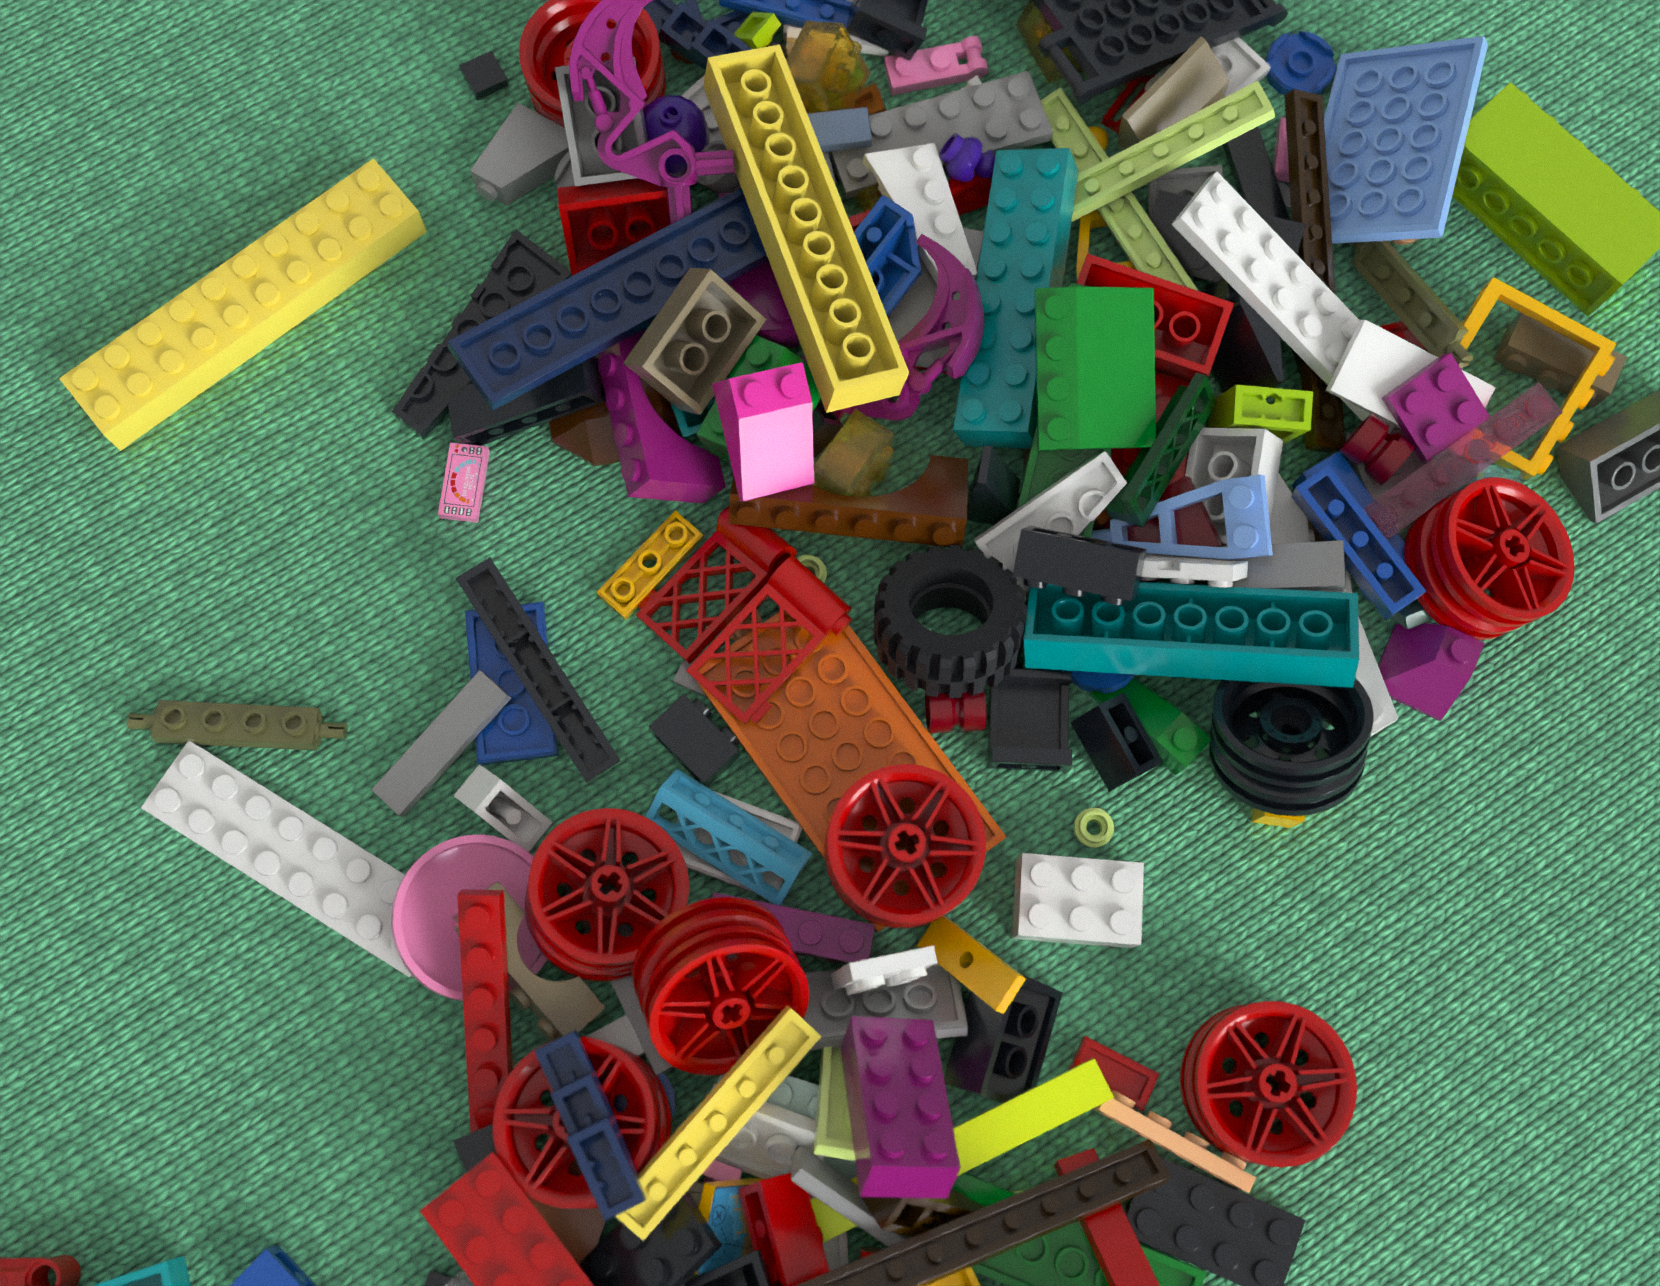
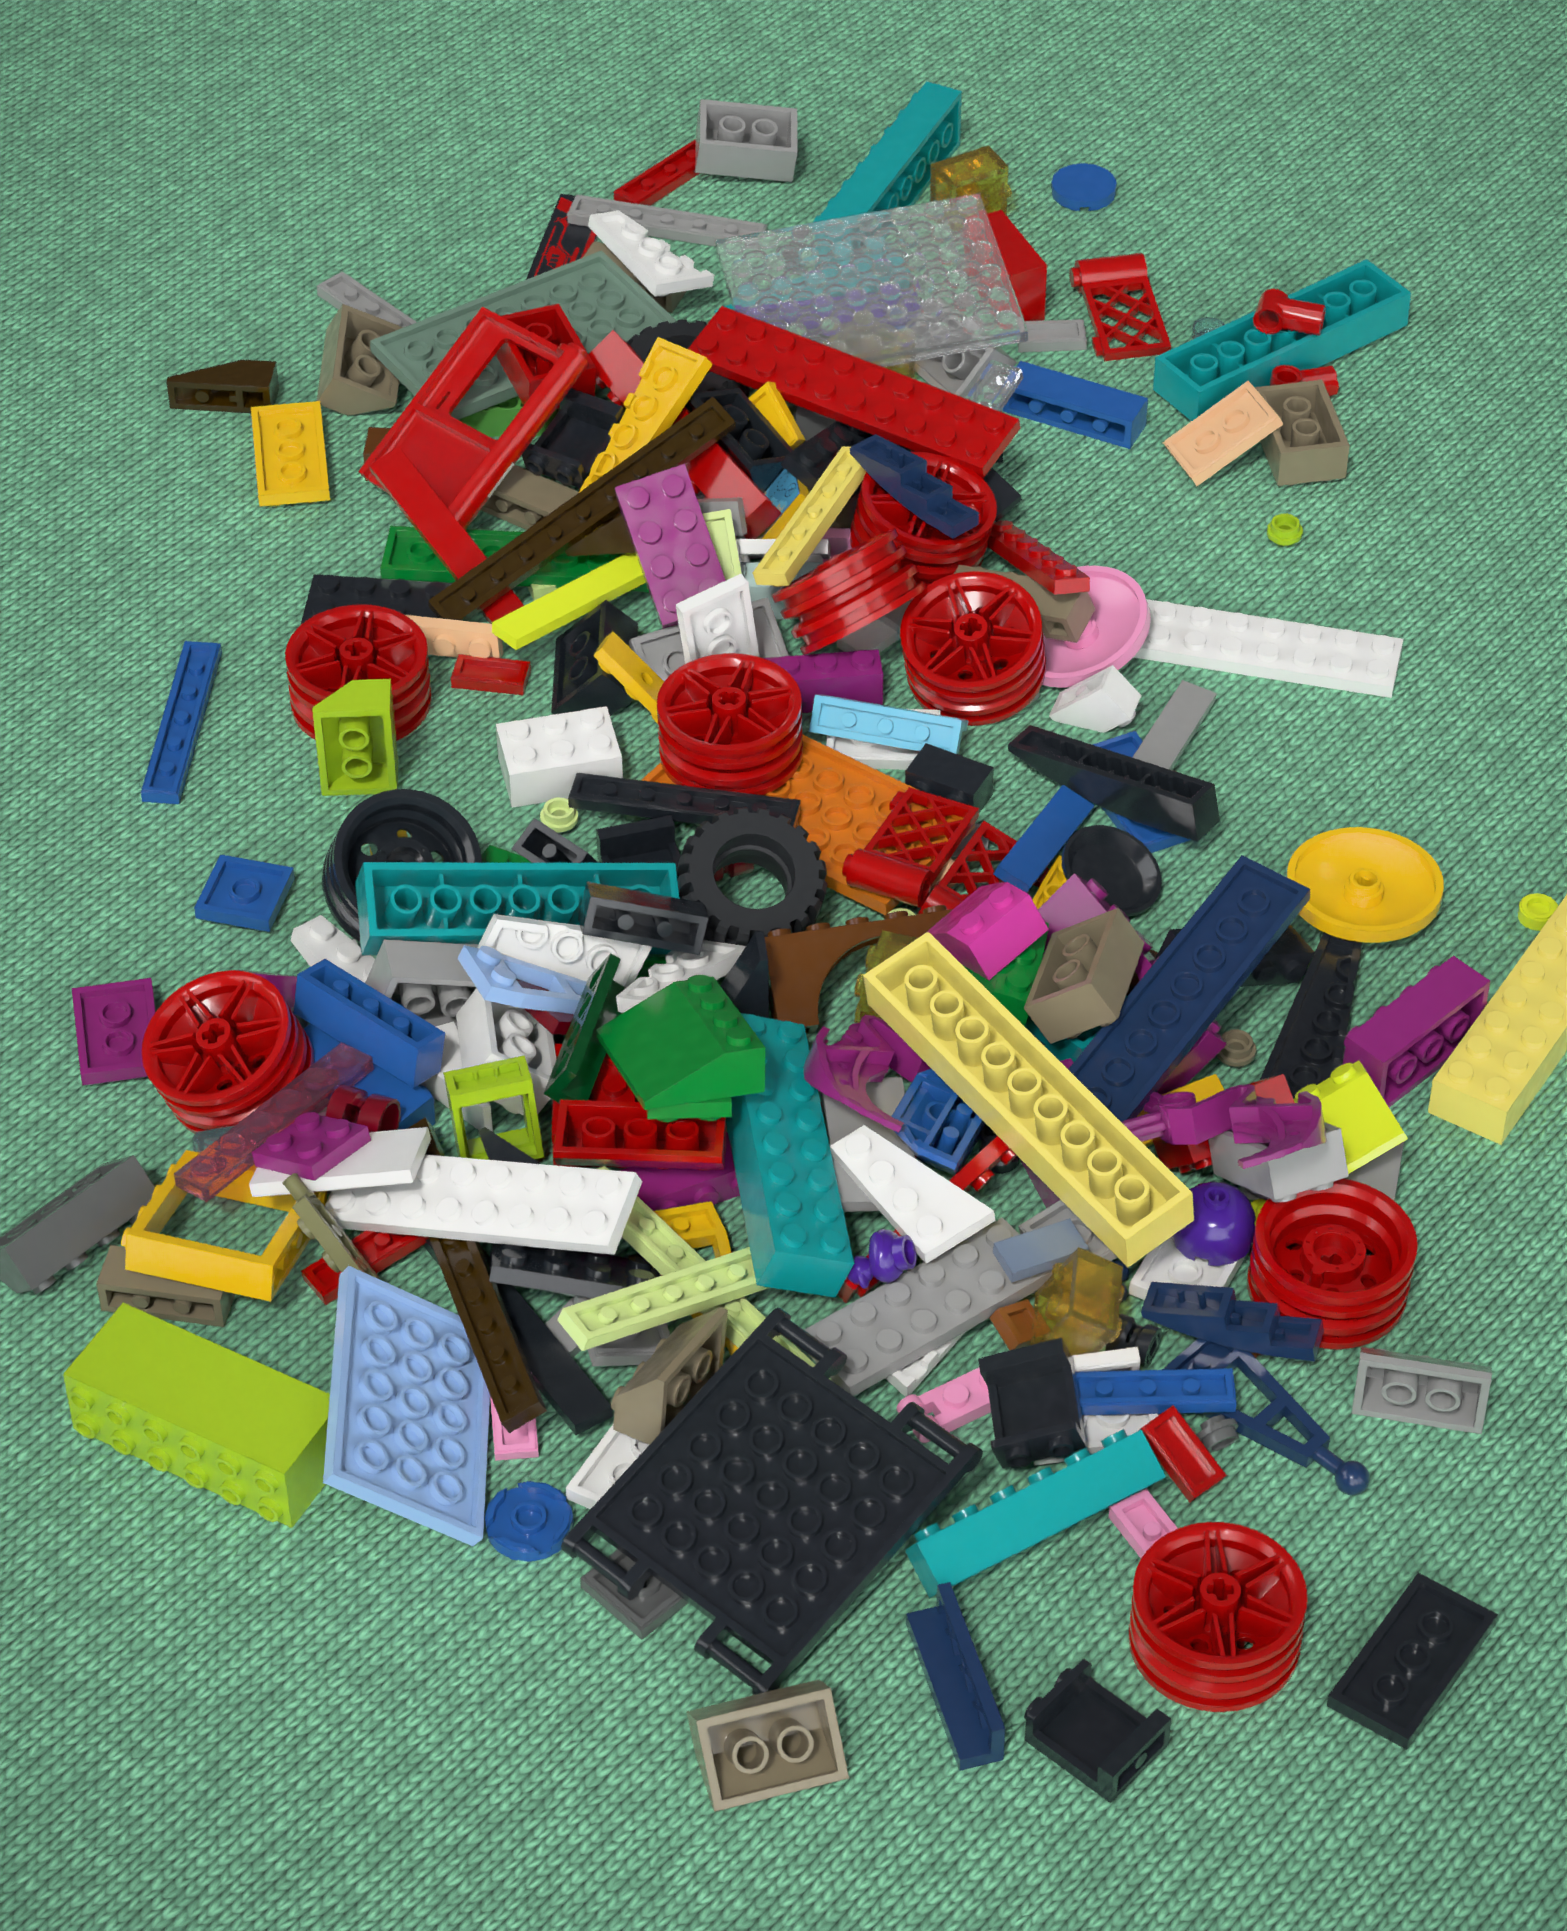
camera: 170 degrees right, 30 degrees down
olive plate [127,700,348,750] -> none
black tile [459,50,509,100] -> none
lime plate [734,12,782,49] -> none
none -> magenta plate [72,978,156,1086]
none -> blue tile [141,641,222,804]
none -> blue plate [194,854,295,932]
none -> lime slope [313,679,398,796]
none -> black tile [568,773,801,829]
none -> blue tile [993,785,1095,893]
none -> black piece [1062,825,1162,917]
none -> light nougat tile [1163,381,1283,486]
none -> dark tan brick [1254,380,1350,486]
none -> lime plate [1267,513,1303,546]
none -> yellow dish [1286,827,1444,943]
none -> neon yellow slope [1294,1060,1408,1174]
none -> magenta brick [1342,956,1490,1108]
none -> neon yellow tile [1518,893,1558,931]

